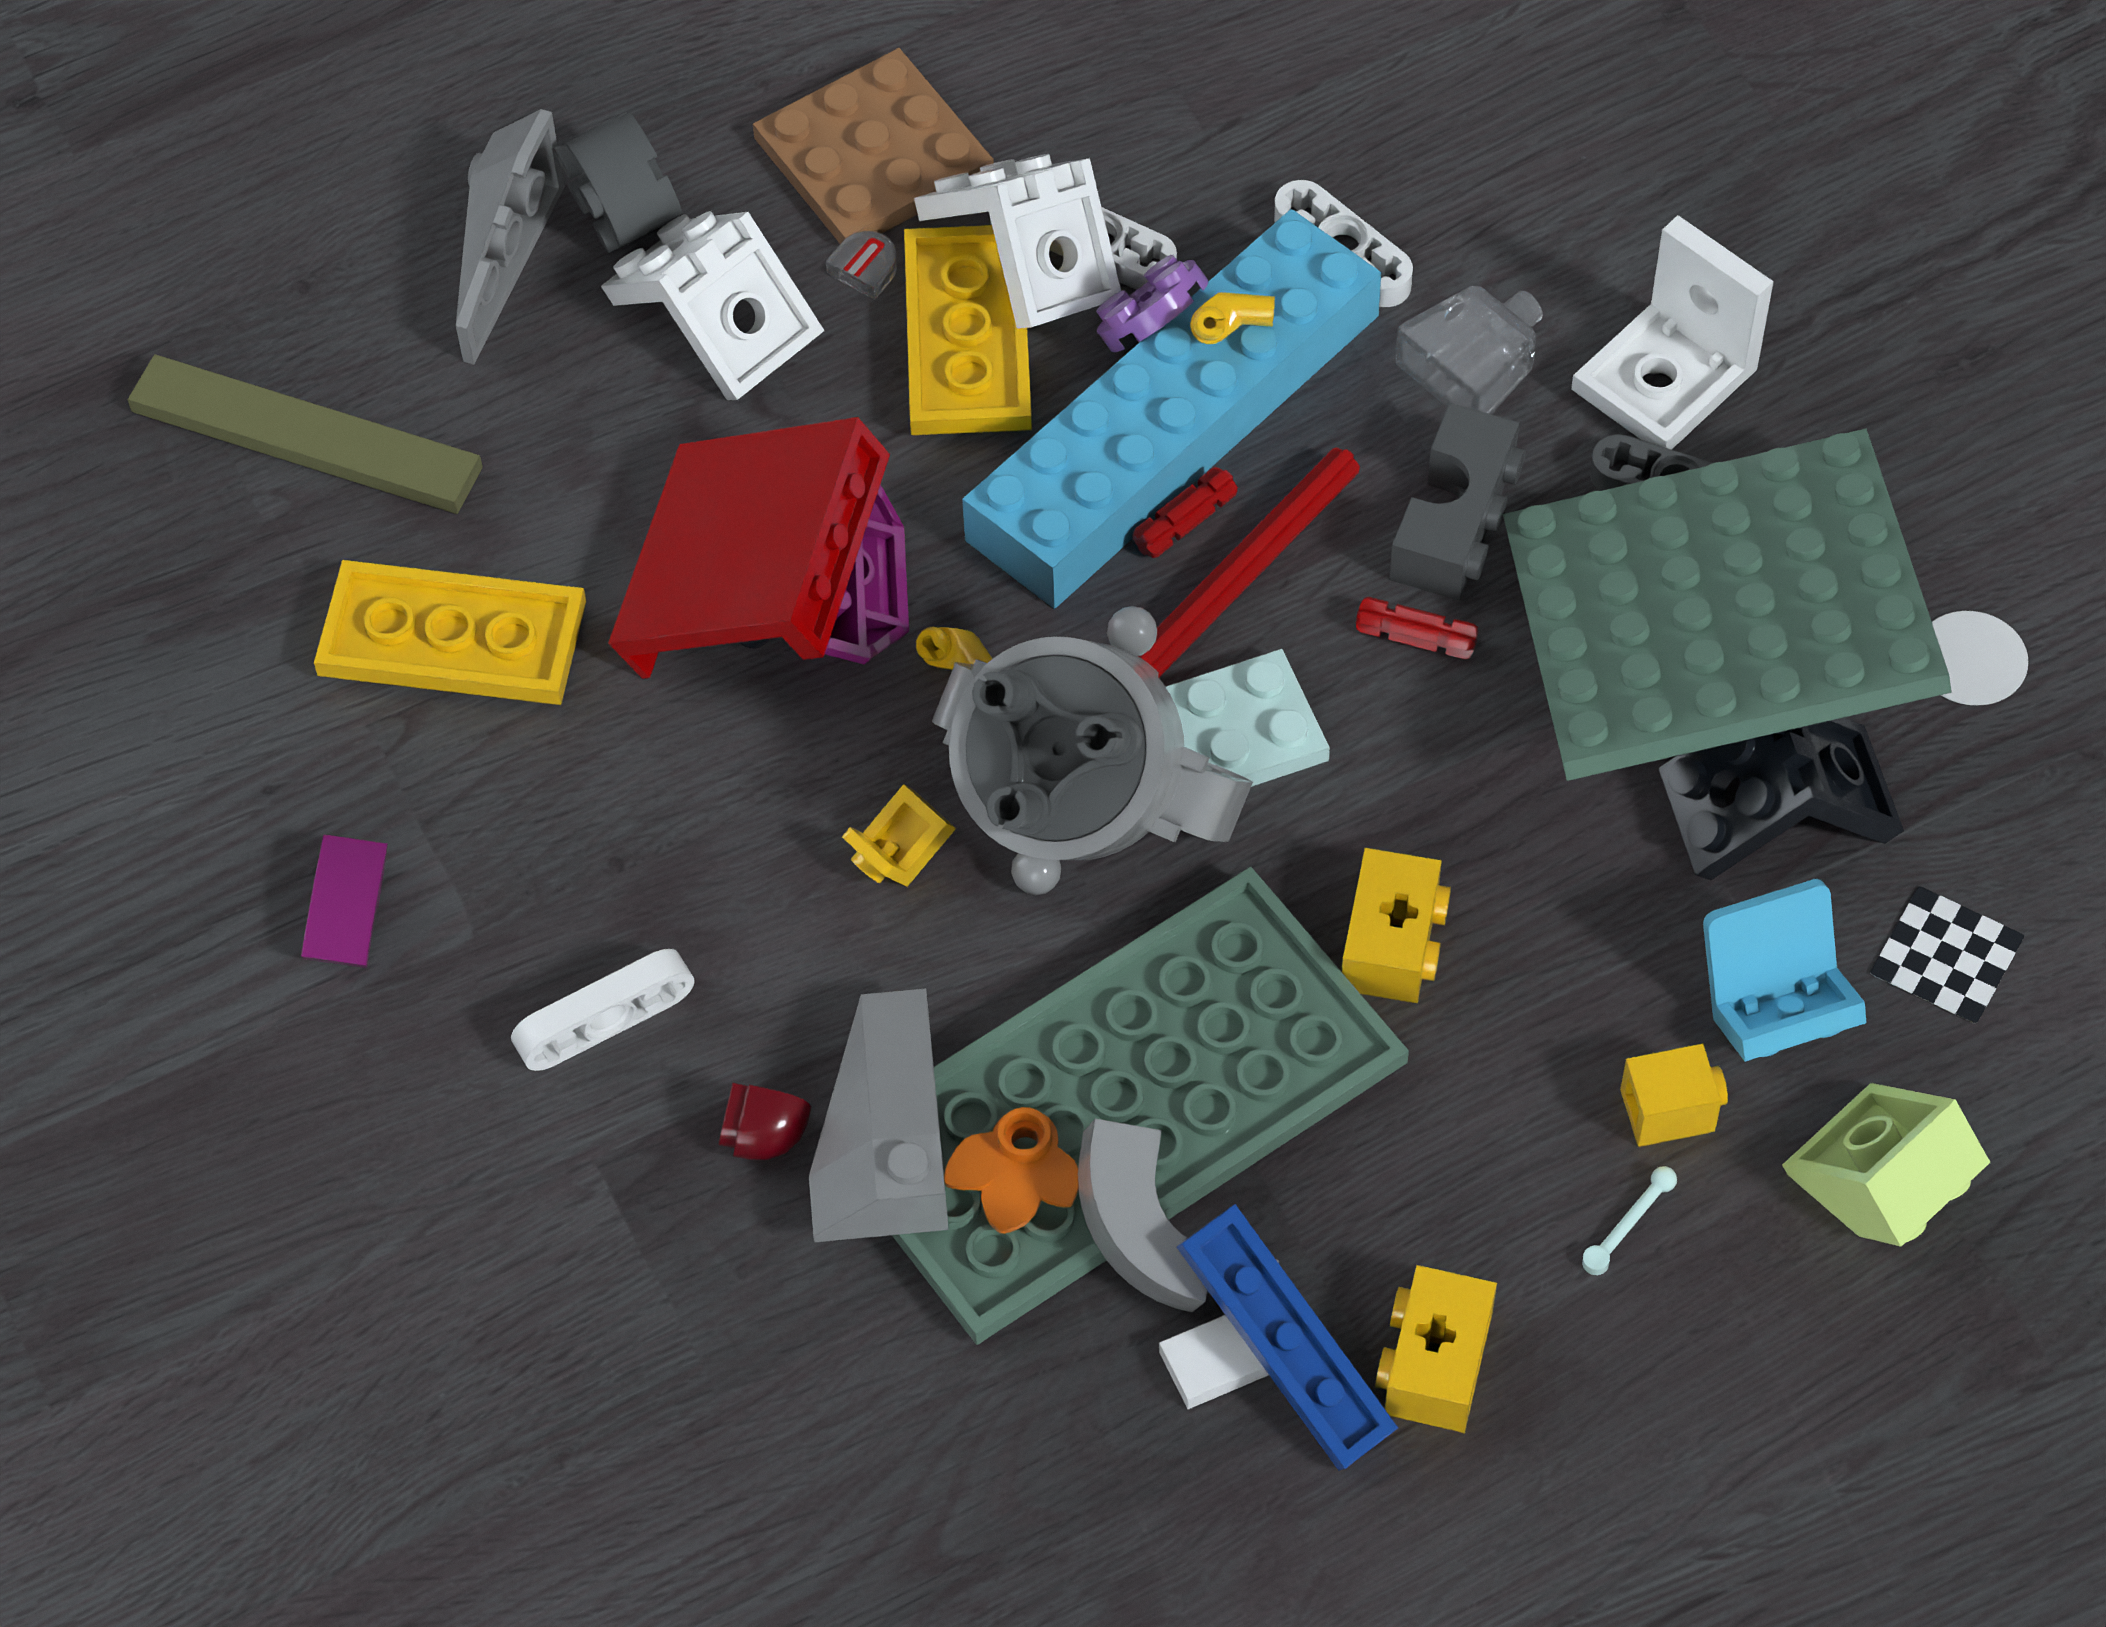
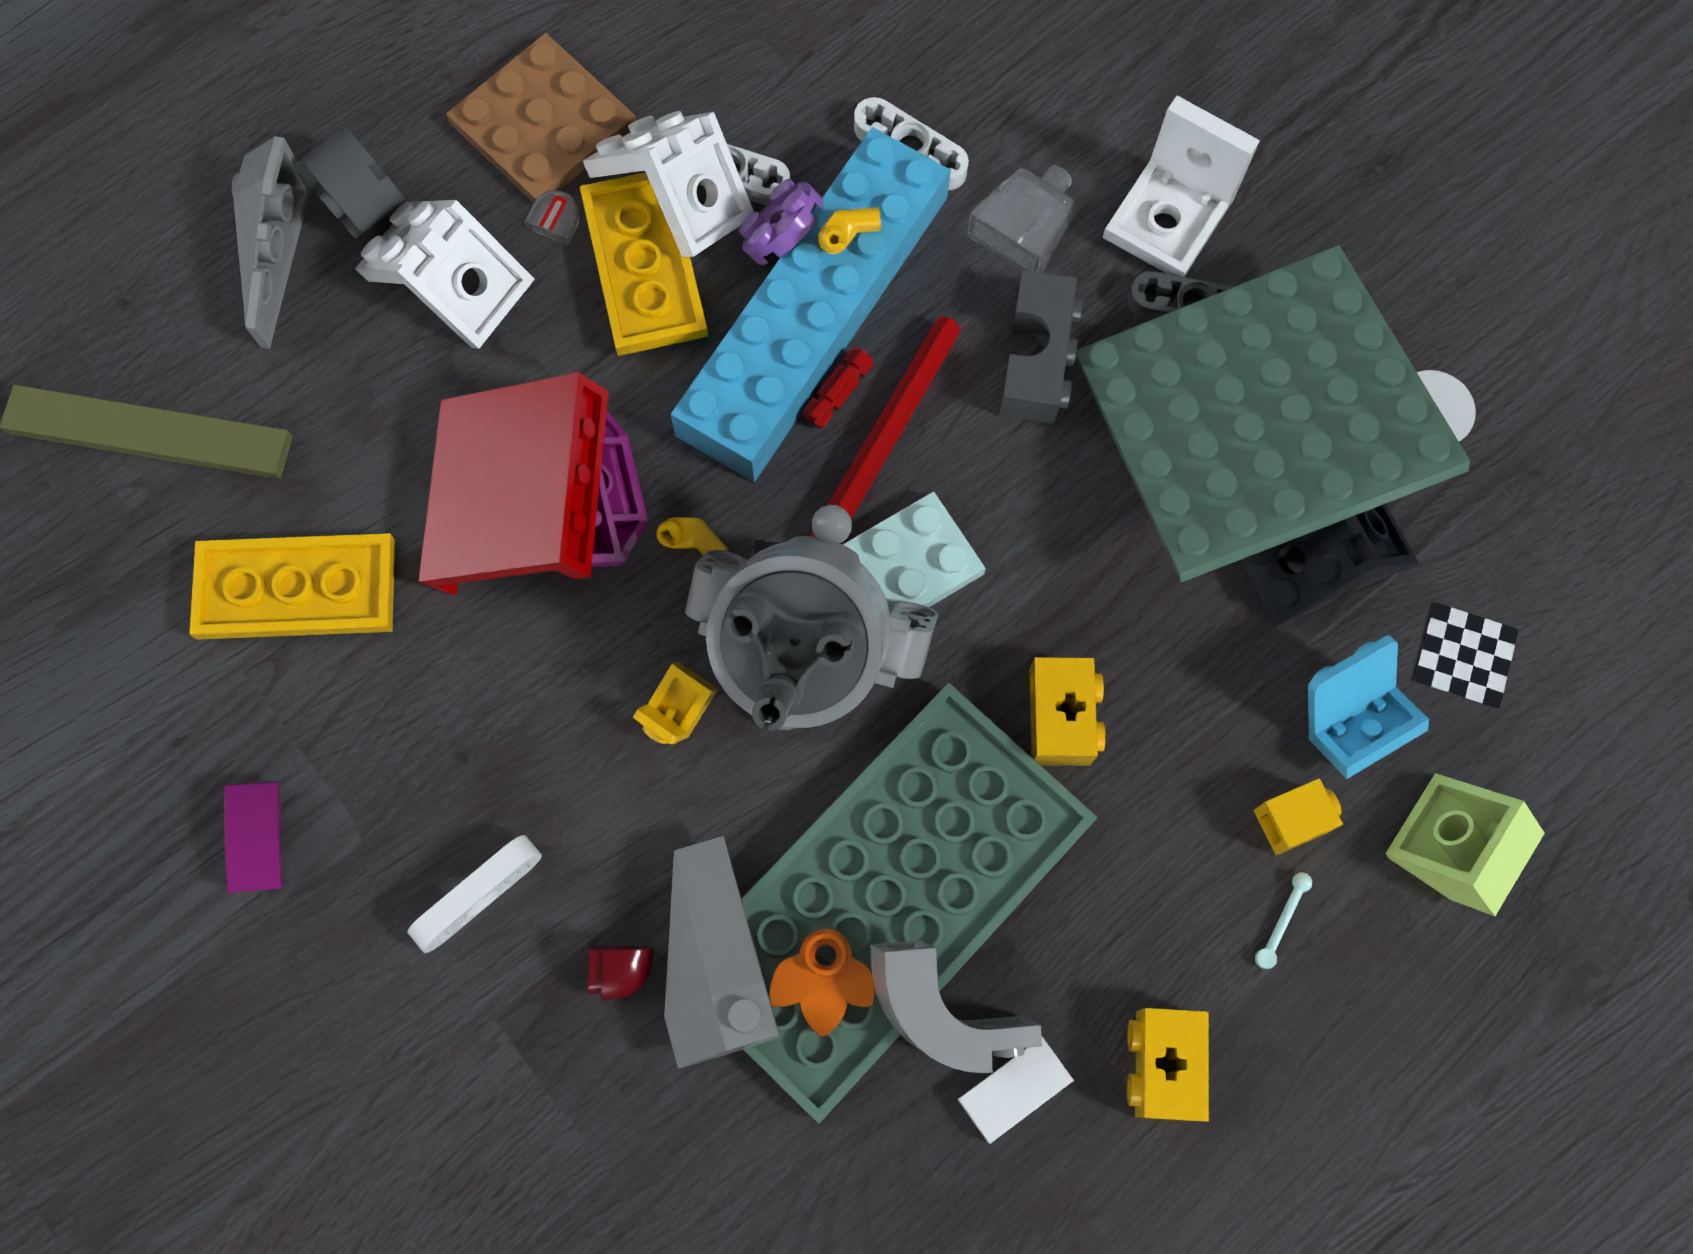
camera: 15 degrees left, 15 degrees up
blue plate [1176,1204,1398,1471] -> none
red axle [1356,597,1478,659] -> none

